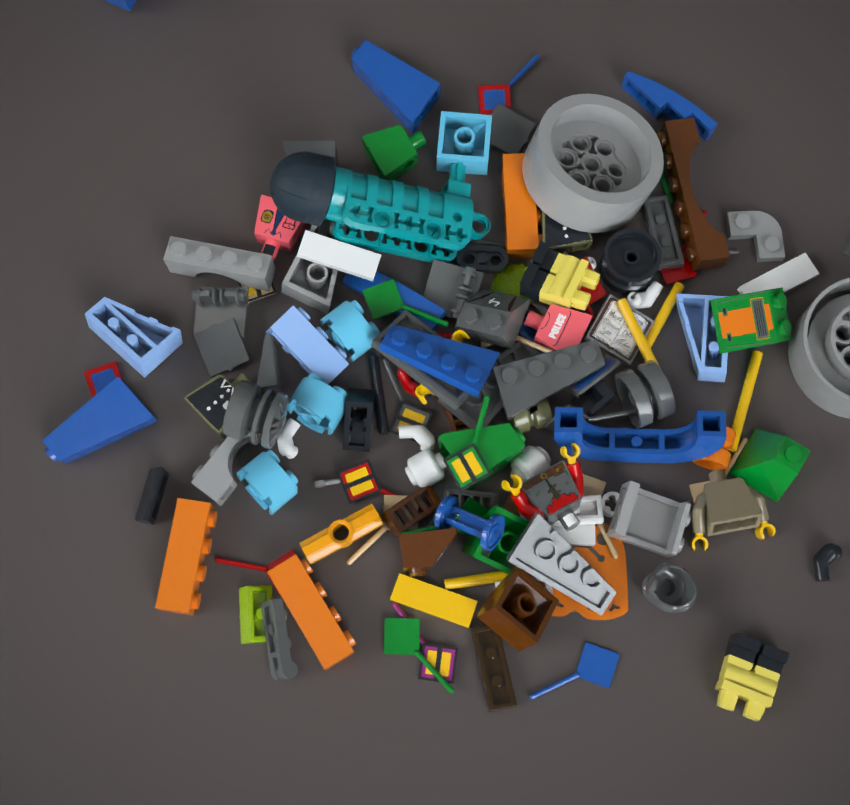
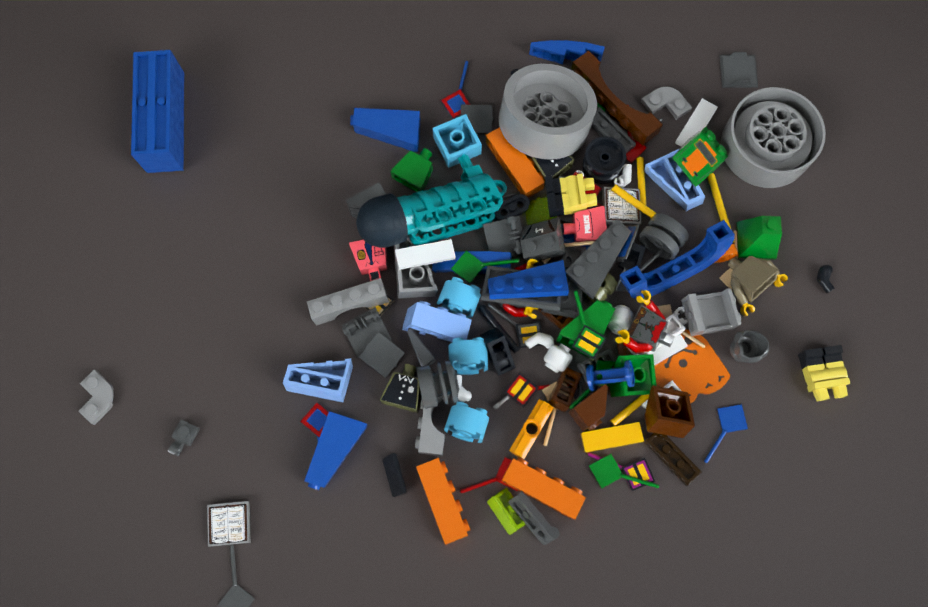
camera: 30 degrees left, 0 degrees up
wing [507,511,617,616] -> none

